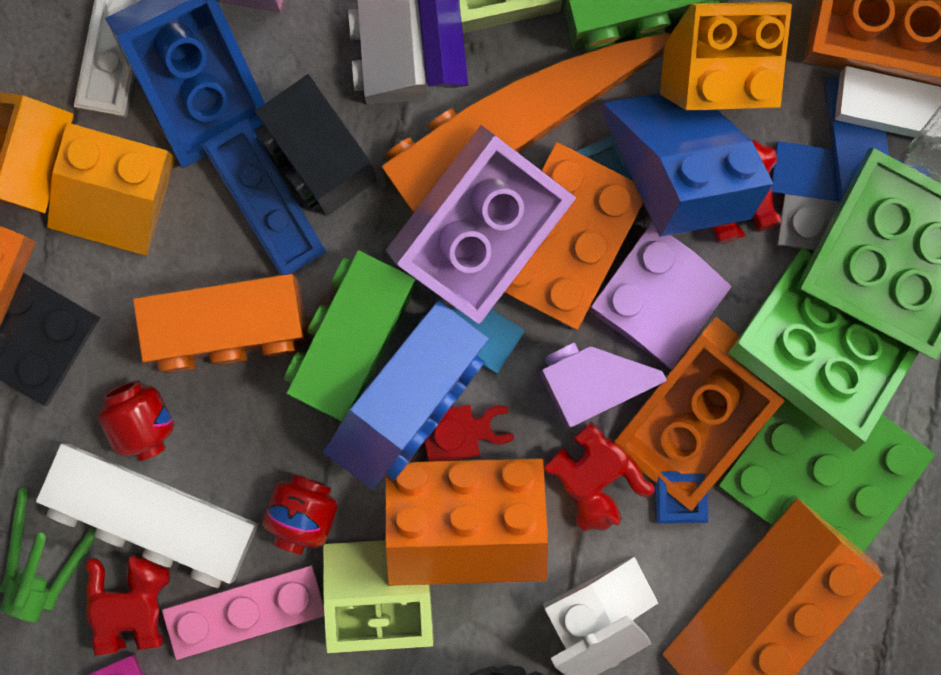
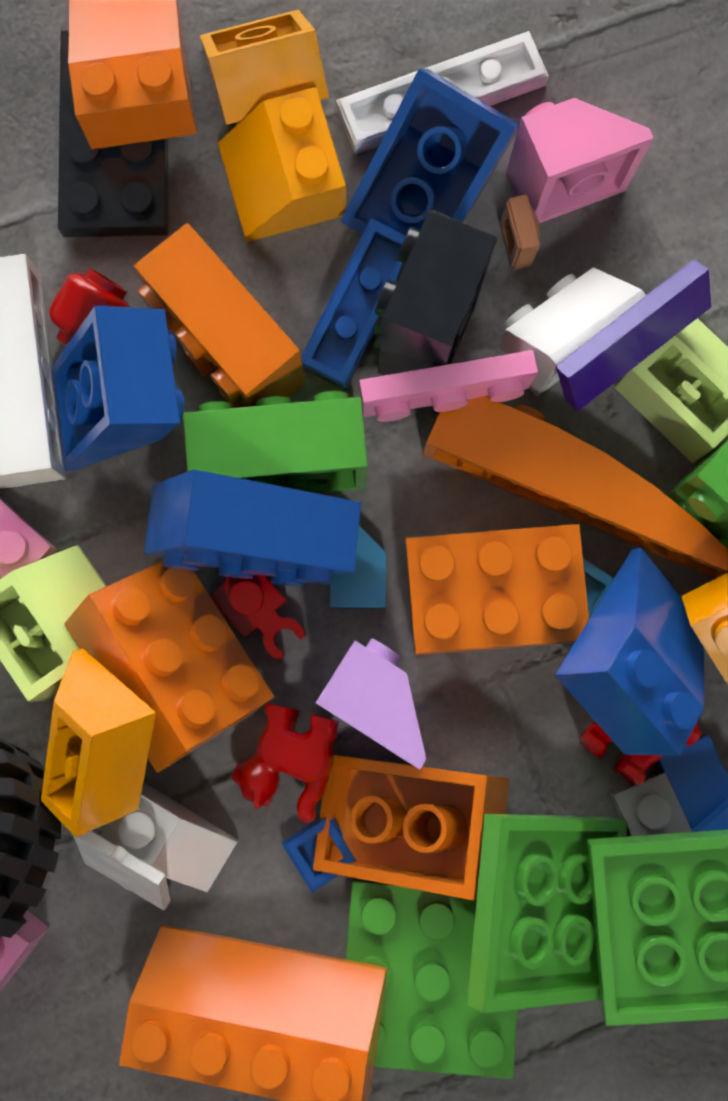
camera: 60 degrees right, 5 degrees down
red head [262,474,338,555] -> none
lavender slope [385,125,576,324] -> none
lavender slope [588,222,732,370] -> none
none -> light orange slope [41,648,156,837]
none -> blue slope [52,306,184,471]
none -> bright pink plate [359,350,538,422]
none -> nougat tile [500,194,540,270]

